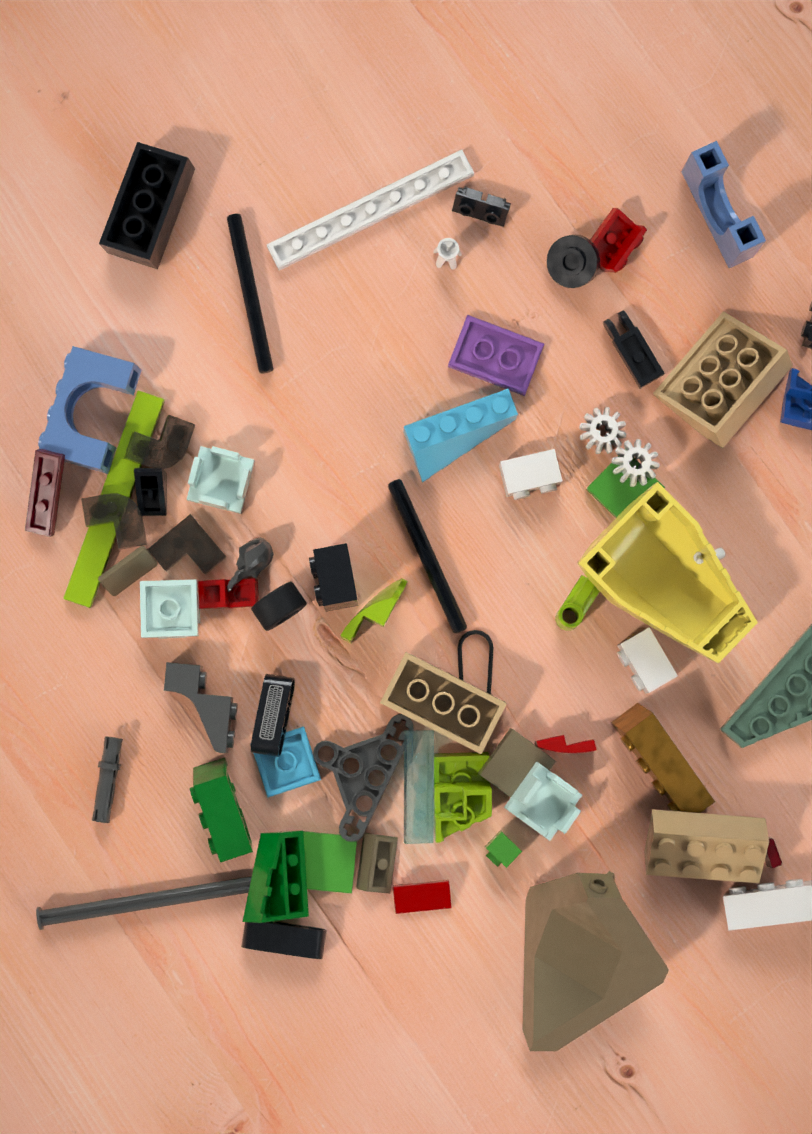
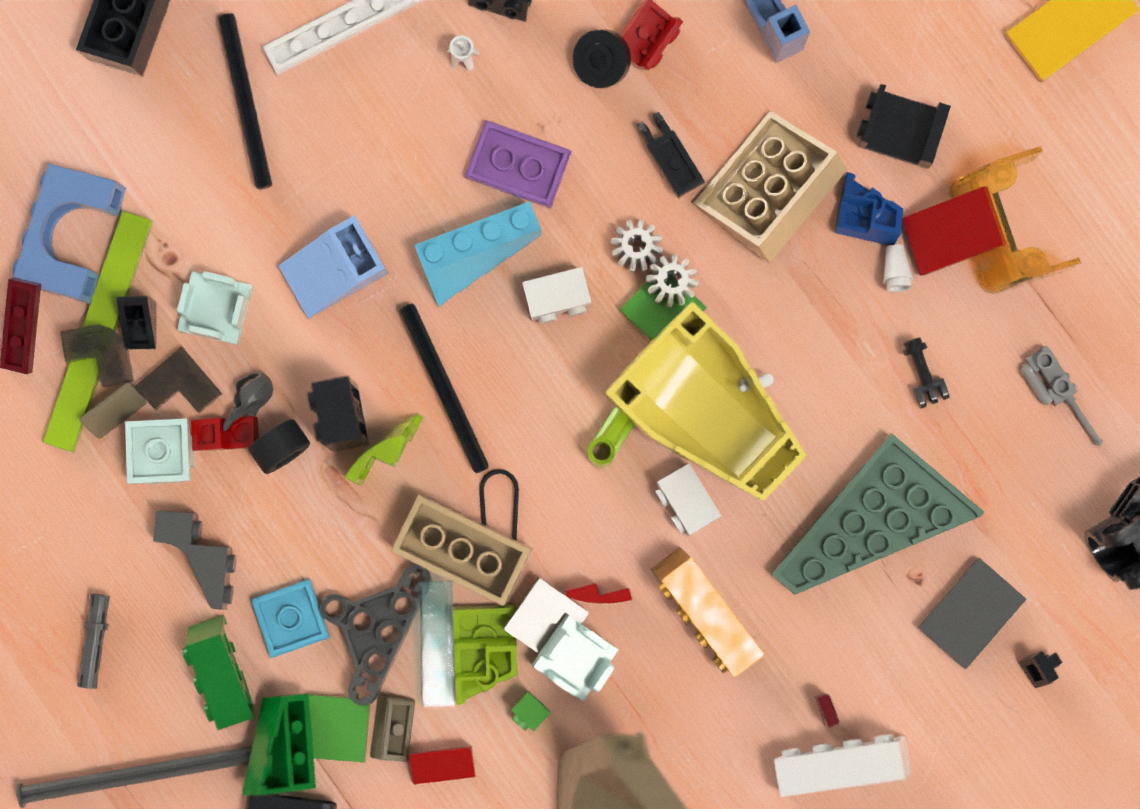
camera: 10 degrees right, 0 degrees up
clear smoke plate [124,415,195,469] -> none
black beam [251,674,295,757] -> none
tan brick [644,809,769,883] -> none
none -> light blue slope [278,215,388,319]

